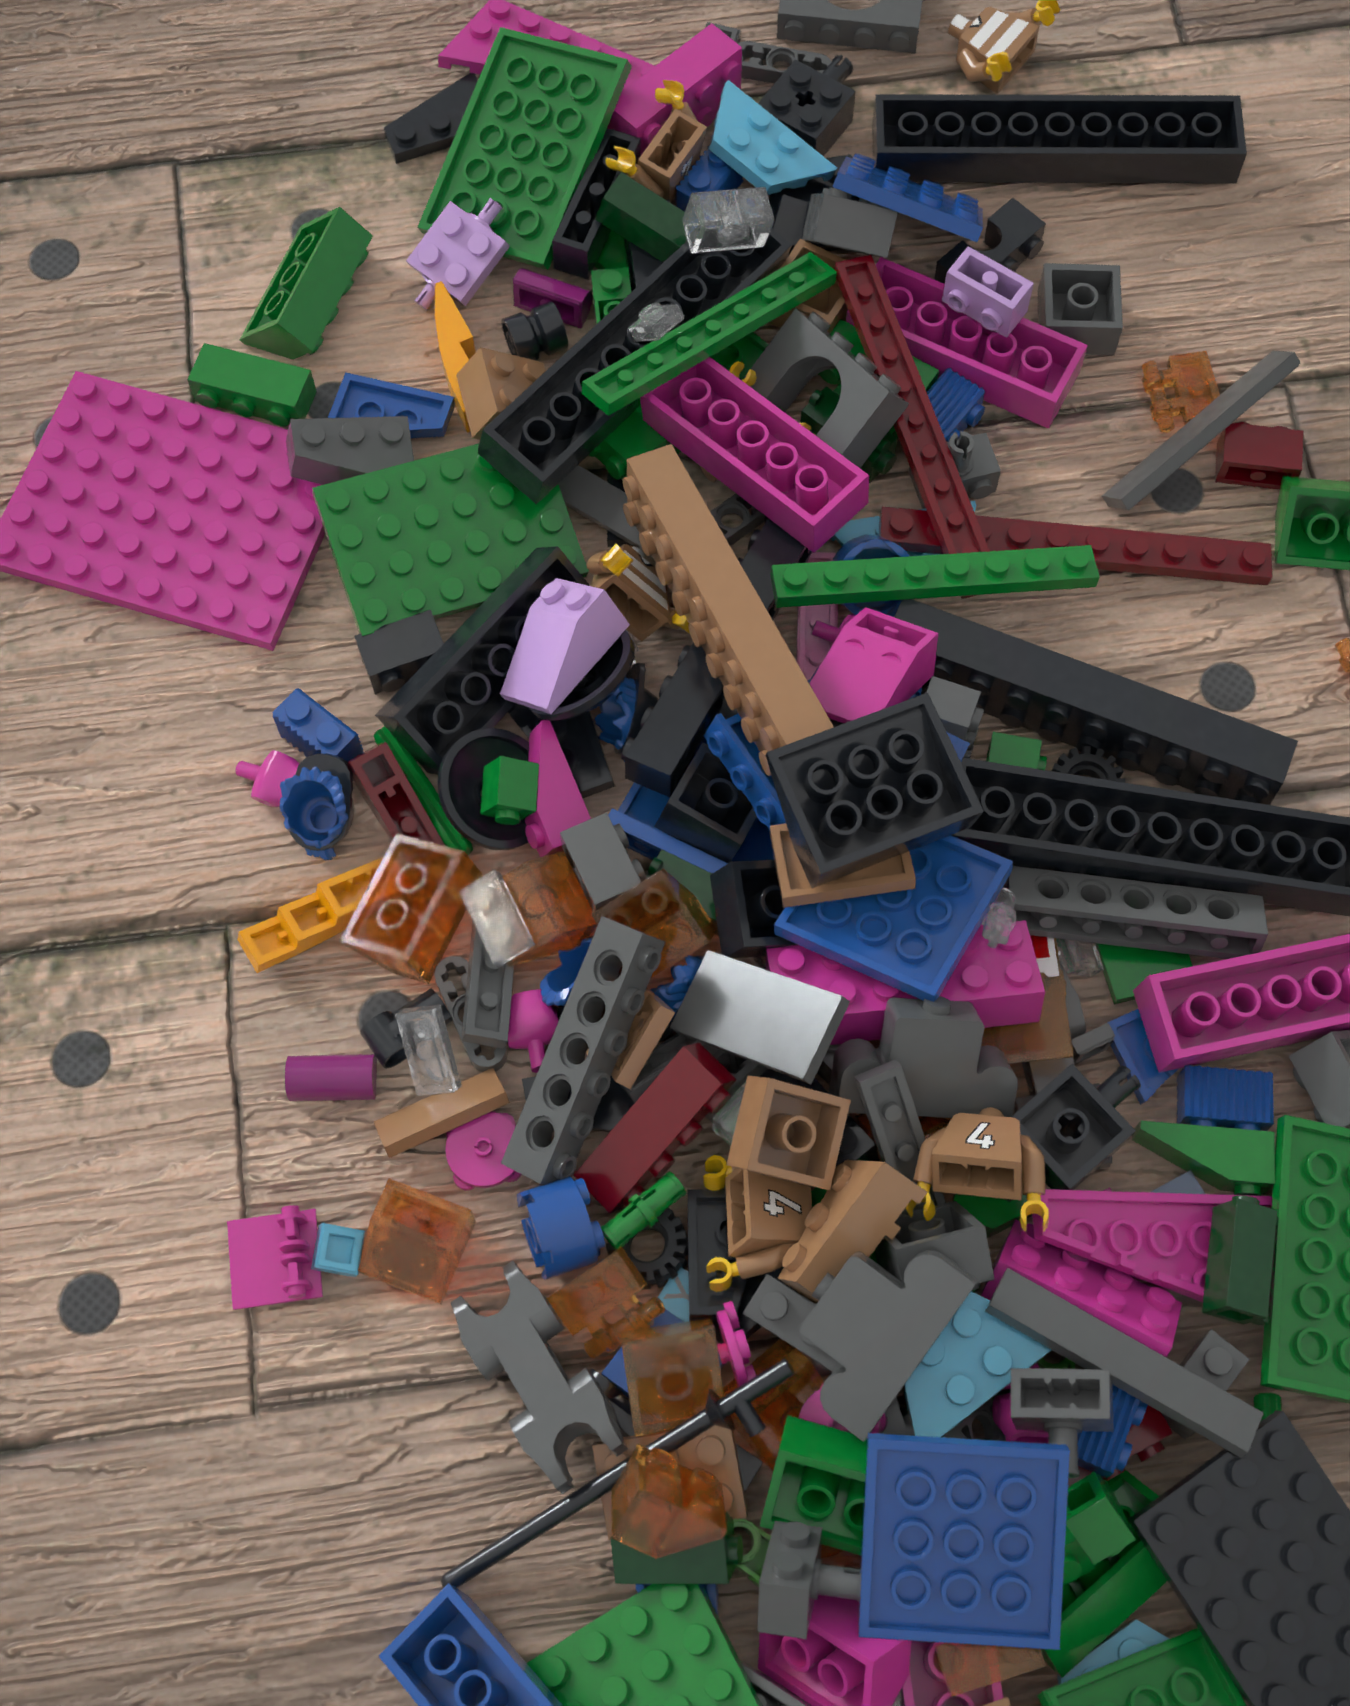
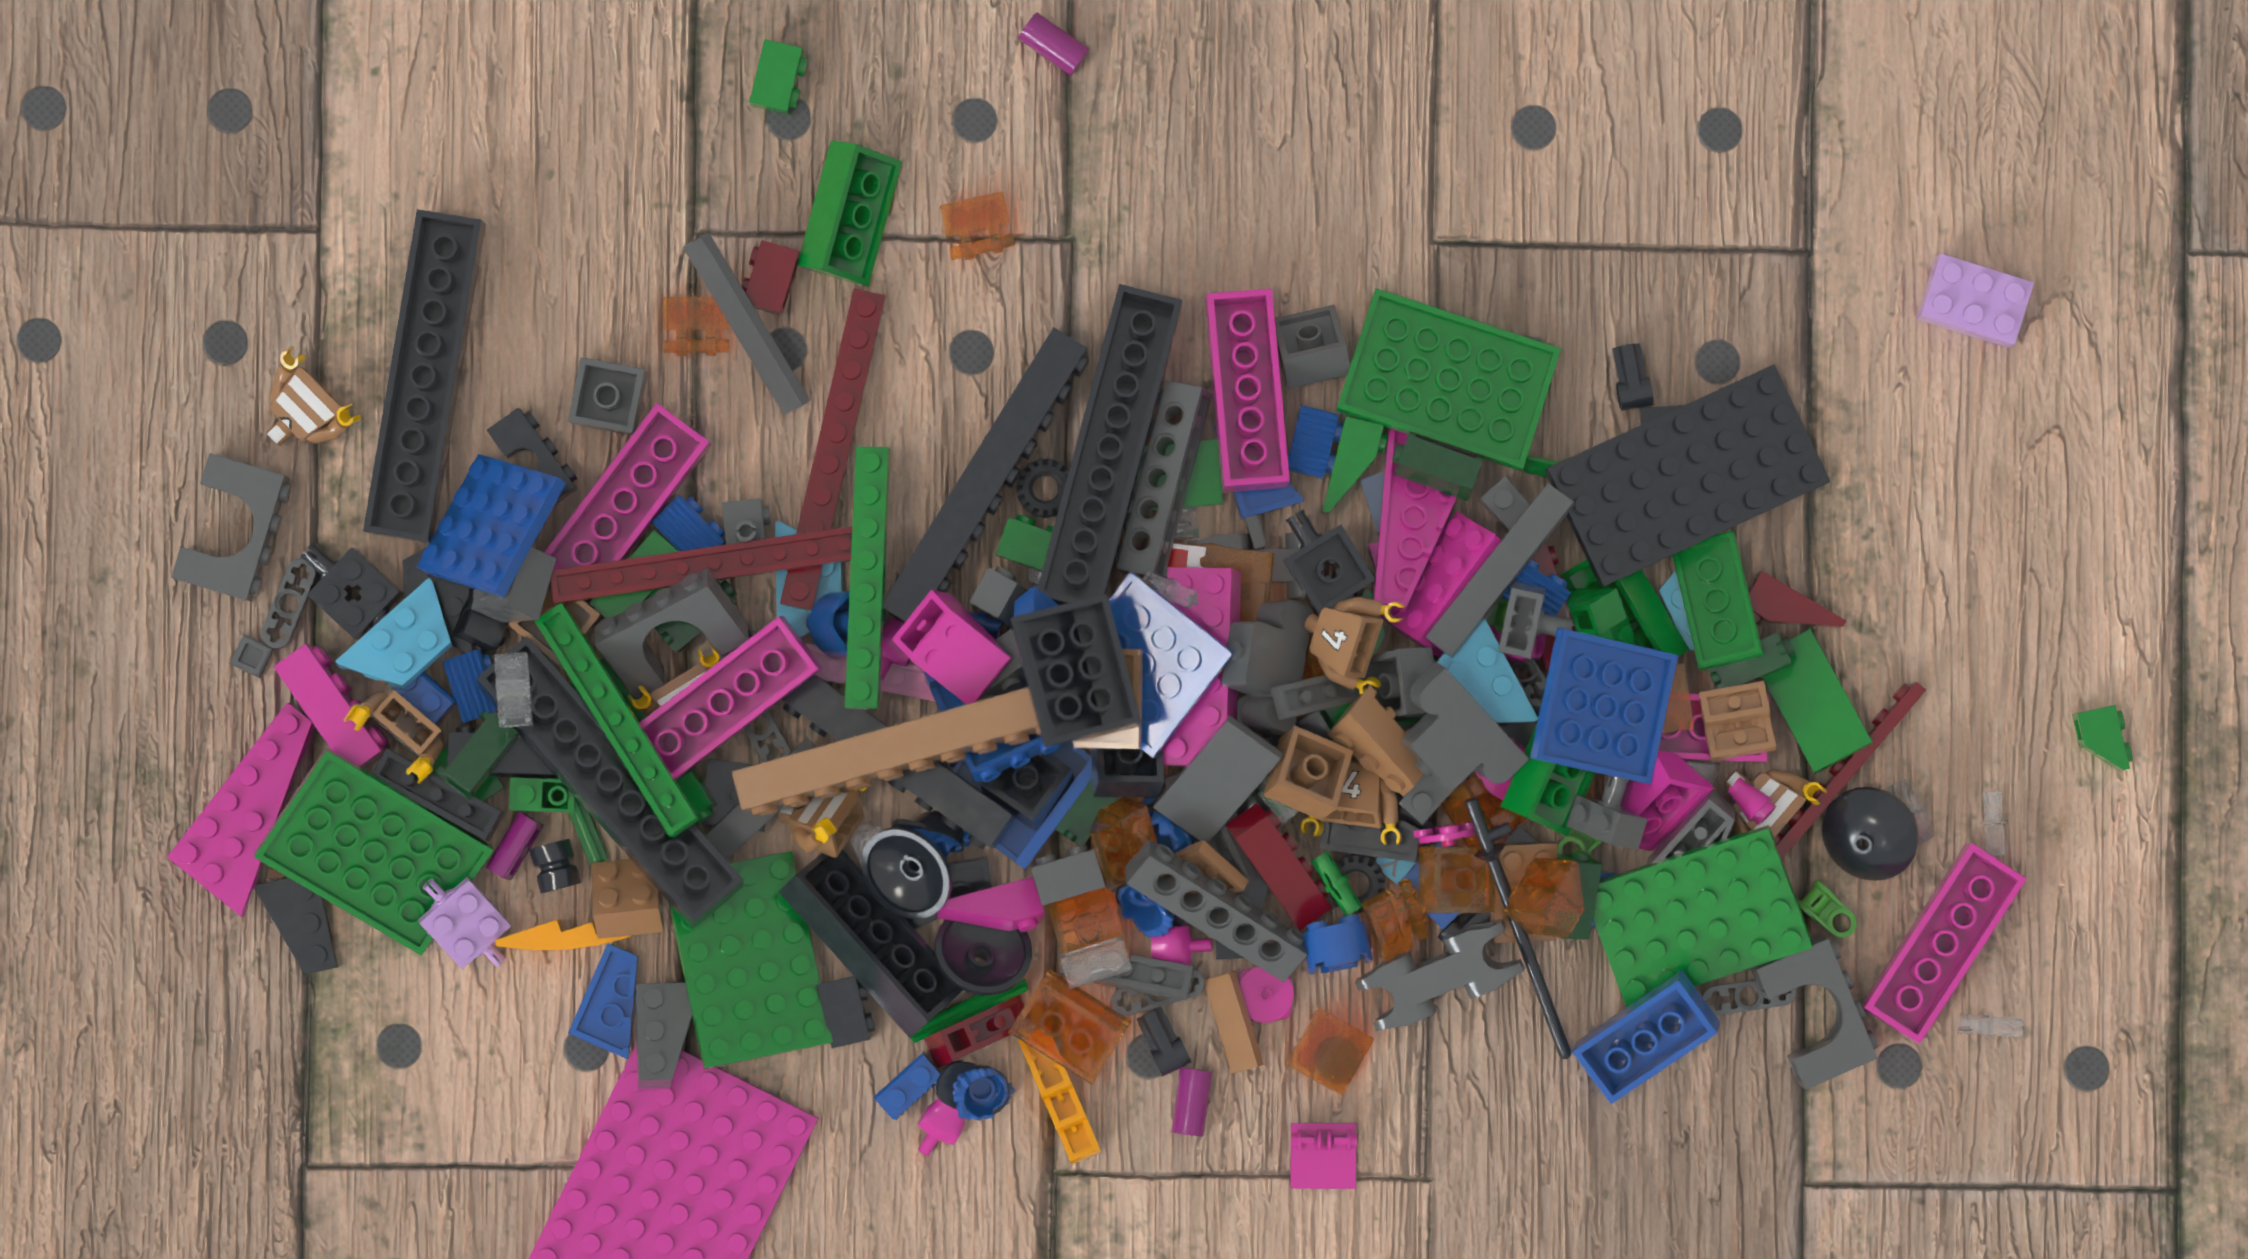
camera: 80 degrees left, 20 degrees up
green brick [187,343,317,426] -> none
green slope [239,207,373,360] -> none
medium azure tile [311,1223,365,1277] -> none
clear plate [395,1004,462,1096] -> none
green brick [480,756,539,825] -> none
lavender slope [500,578,630,714] -> none
clear plate [628,302,685,341] -> none
lavender brick [942,246,1034,338] -> none

